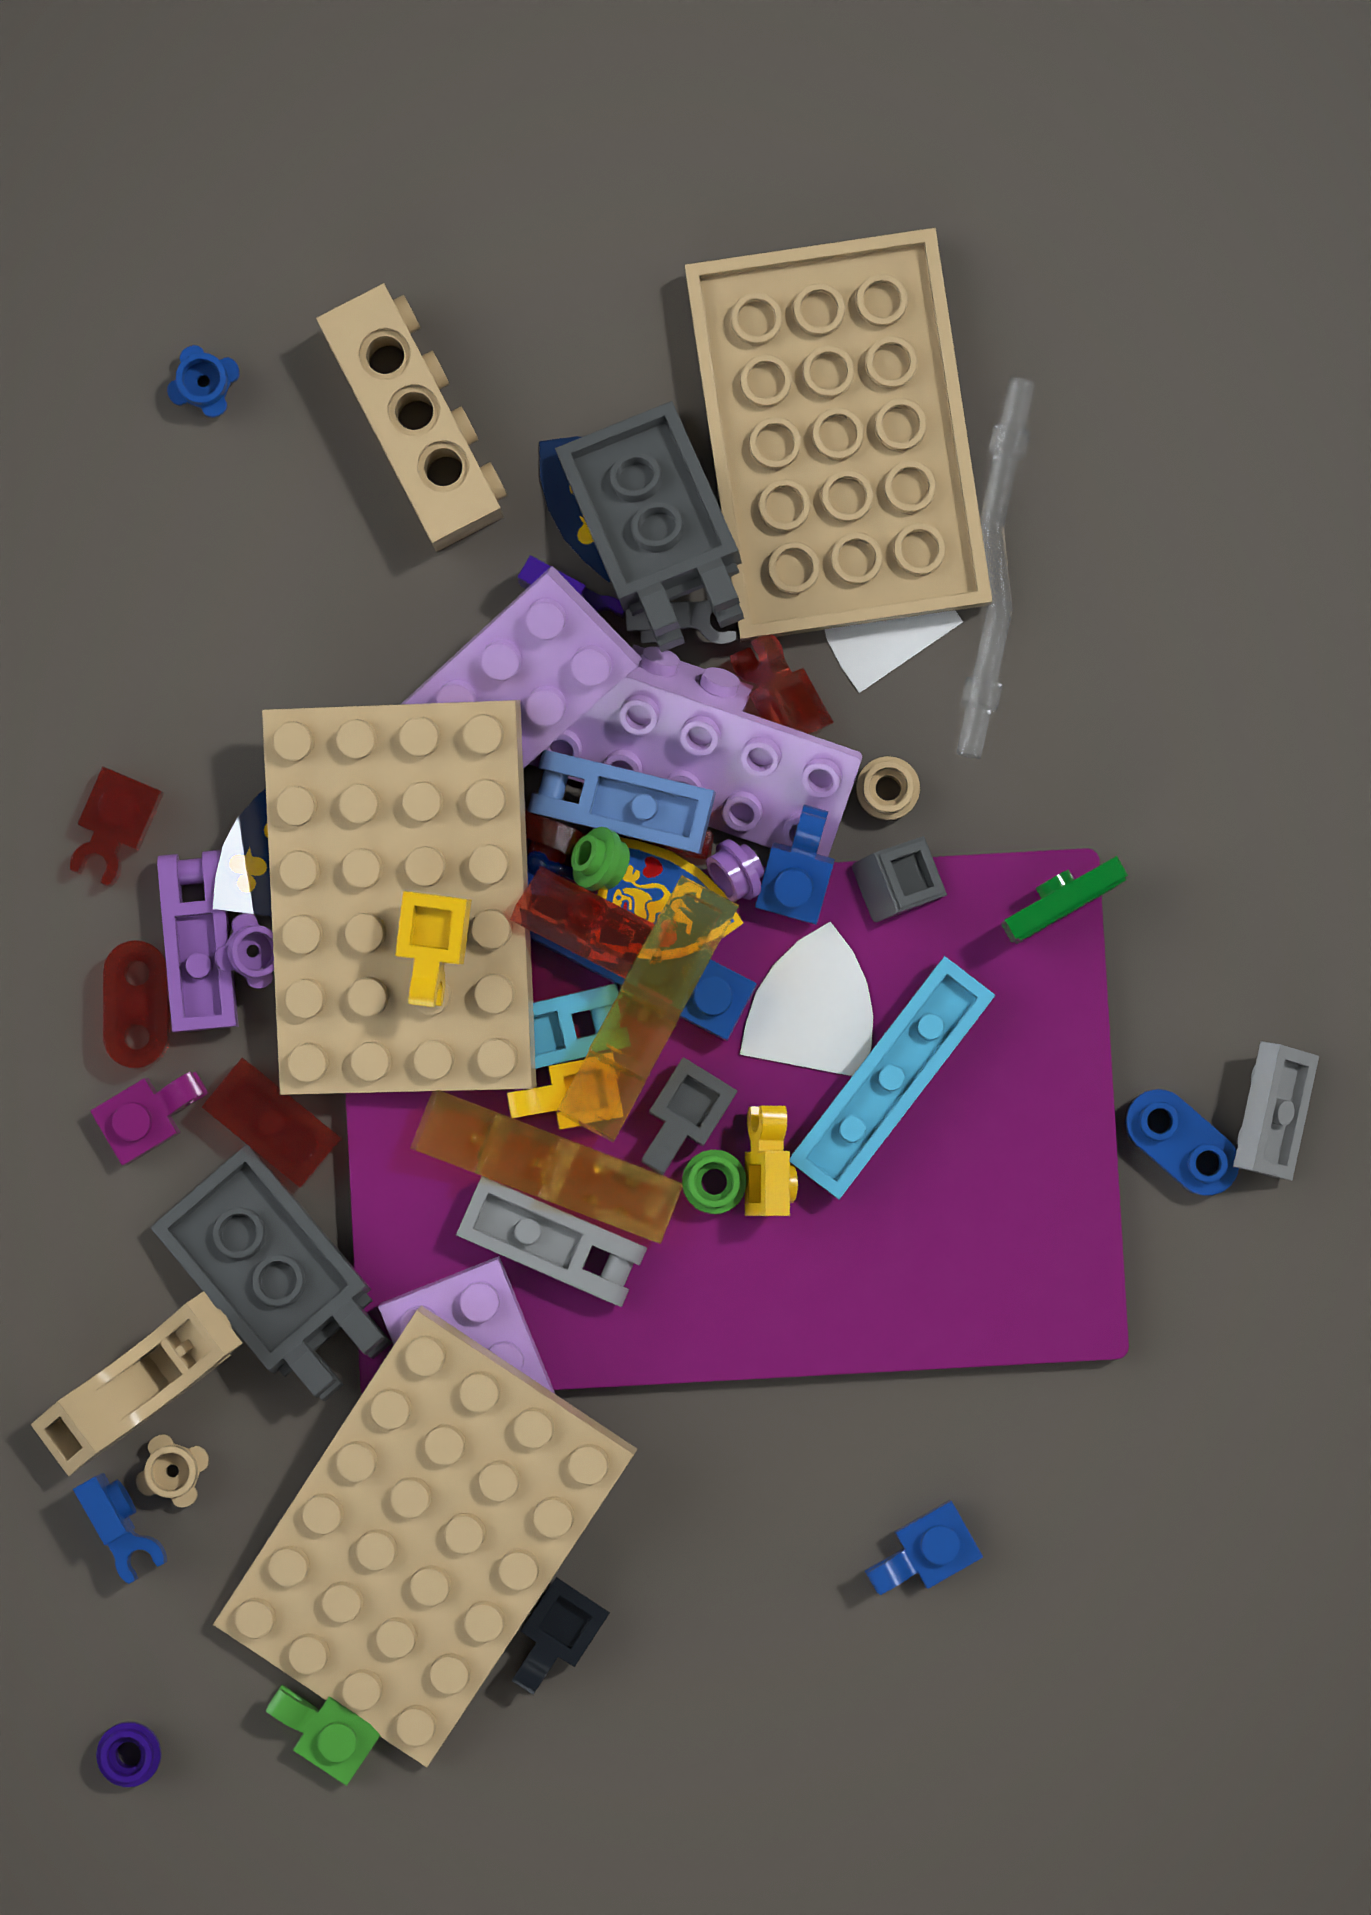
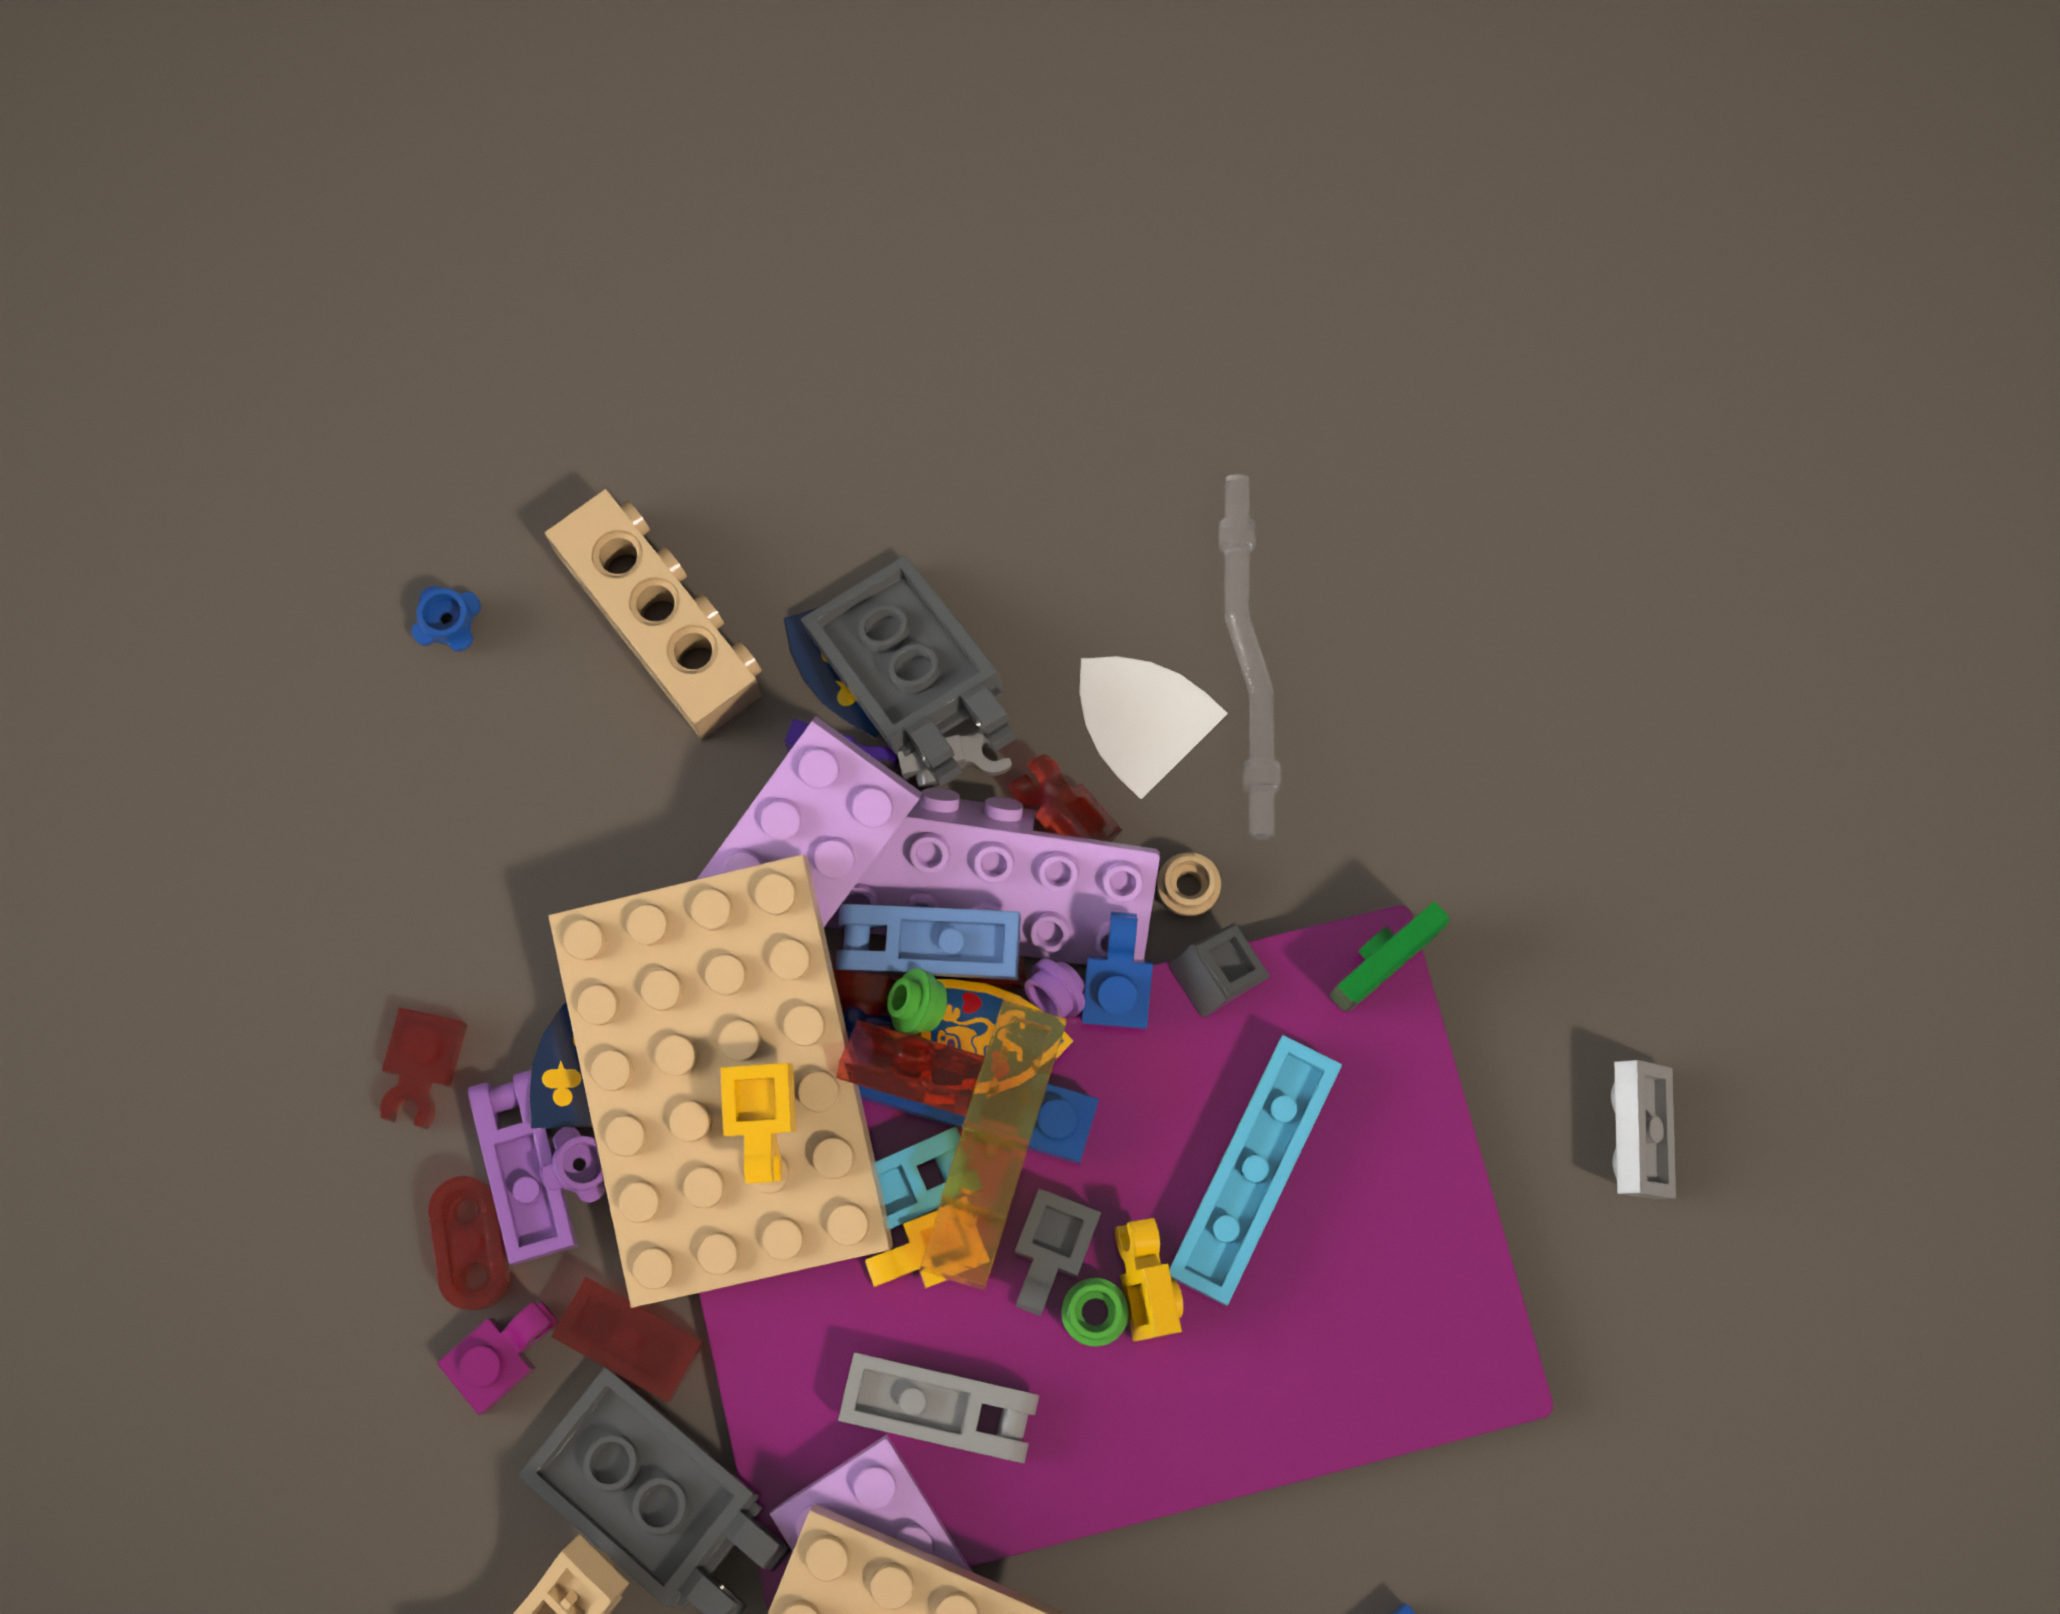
camera: 20 degrees left, 10 degrees down
clear yellow slope [410,1090,683,1244] -> none
tan plate [685,228,993,642] -> none
white sticker [740,922,873,1076] -> none
blue plate [1125,1089,1239,1196] -> none

